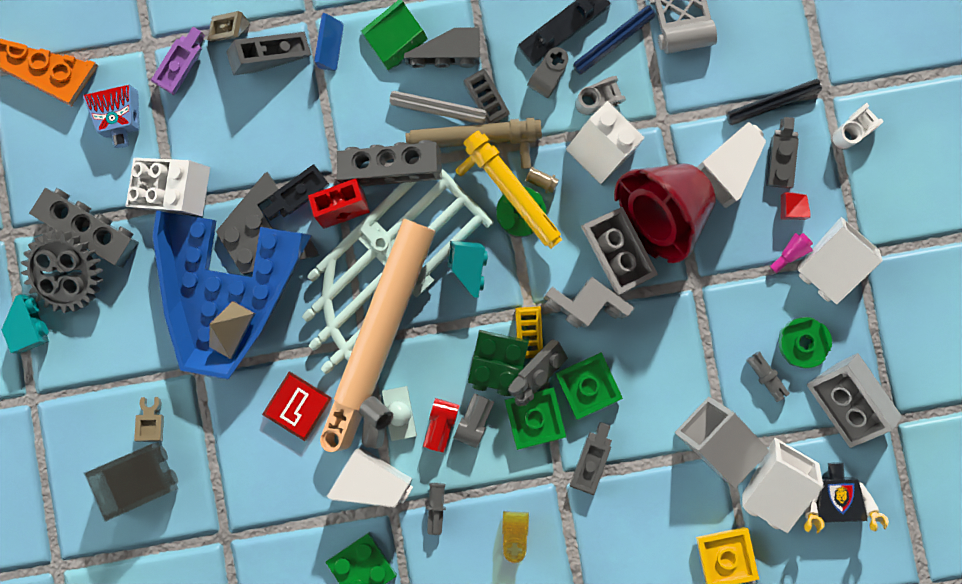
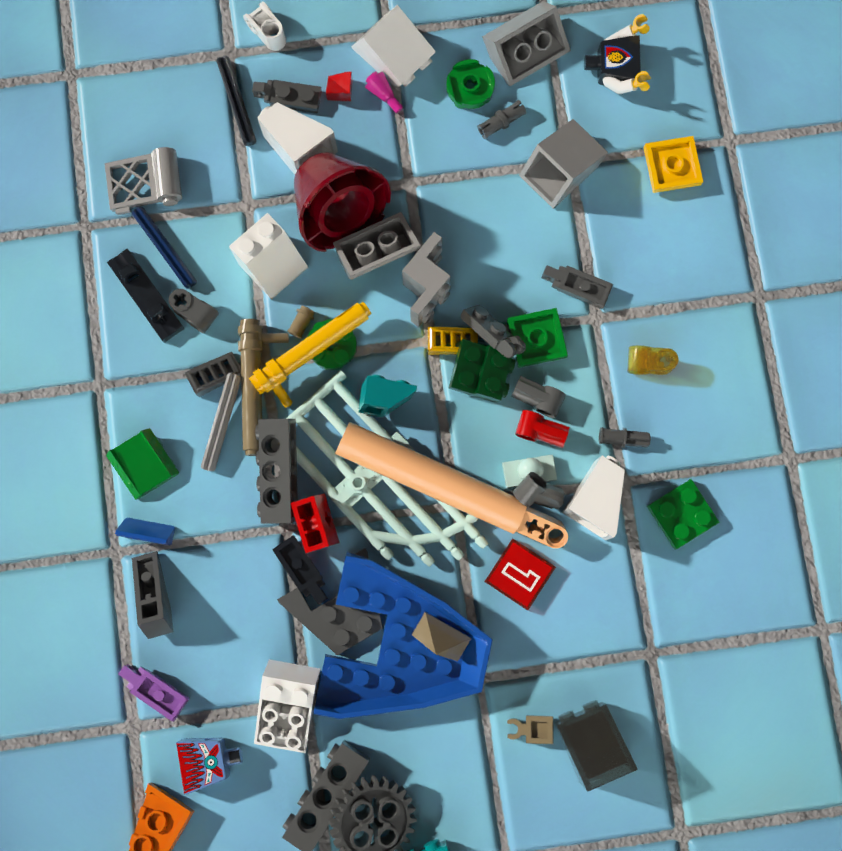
camera: 90 degrees left, 5 degrees down
dark tan slope [207,11,250,42] -> none
dark grey slope [404,27,480,68] -> none
green plate [555,352,623,420] -> none
light grey piece [575,76,626,115] -> none
white slope [742,438,823,533] -> none

